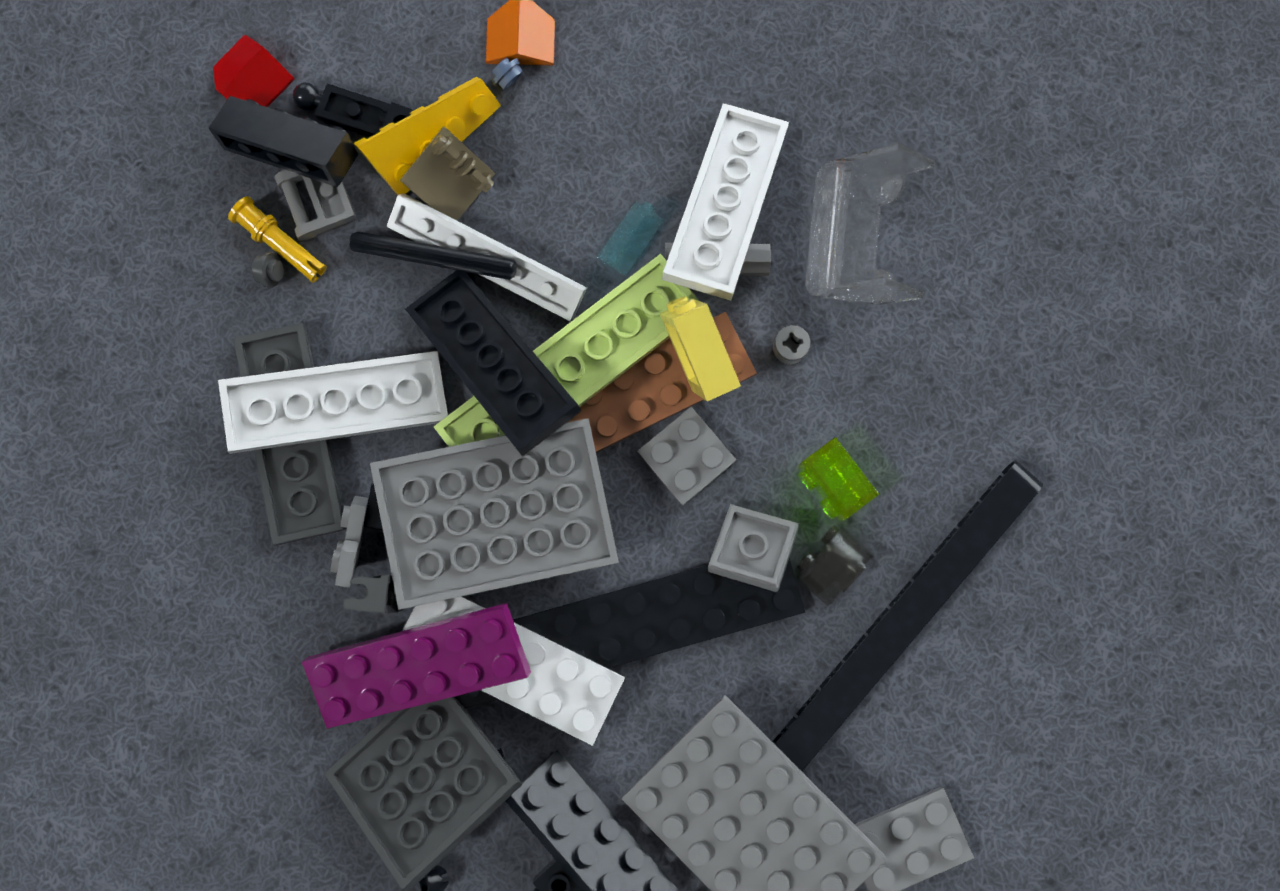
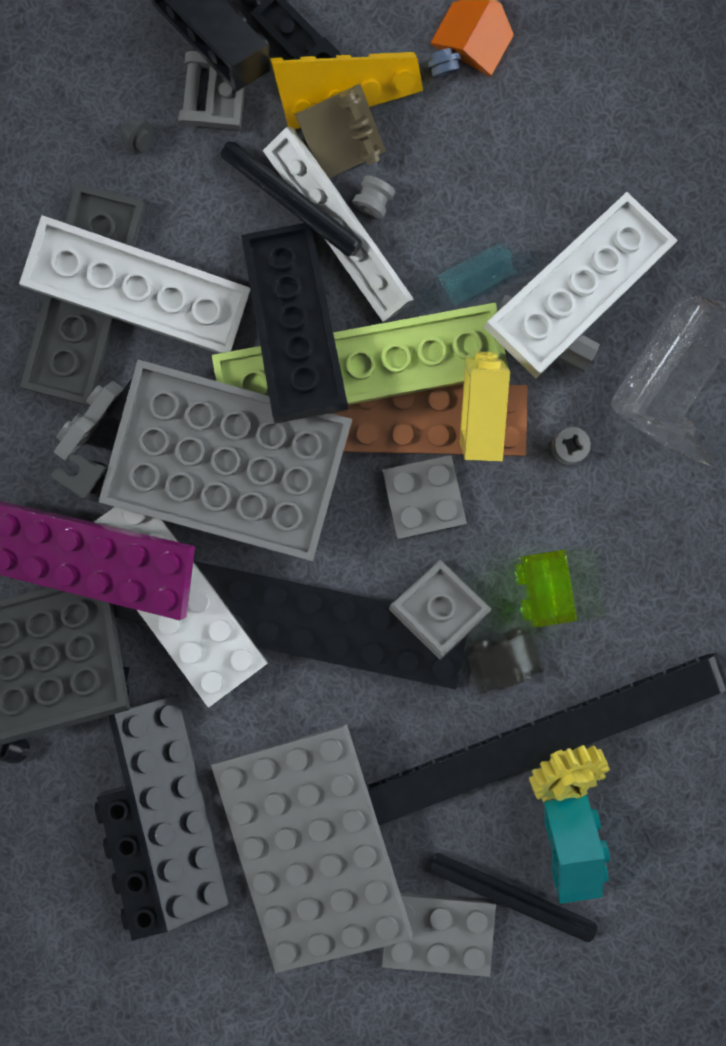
camera: 30 degrees right, 5 degrees up
yellow pin [228,196,327,283] -> none
none -> light grey wheel [352,175,395,219]
none -> black axle [428,853,598,942]
none -> light yellow gear [529,745,610,802]
none -> teal brick [544,795,610,904]

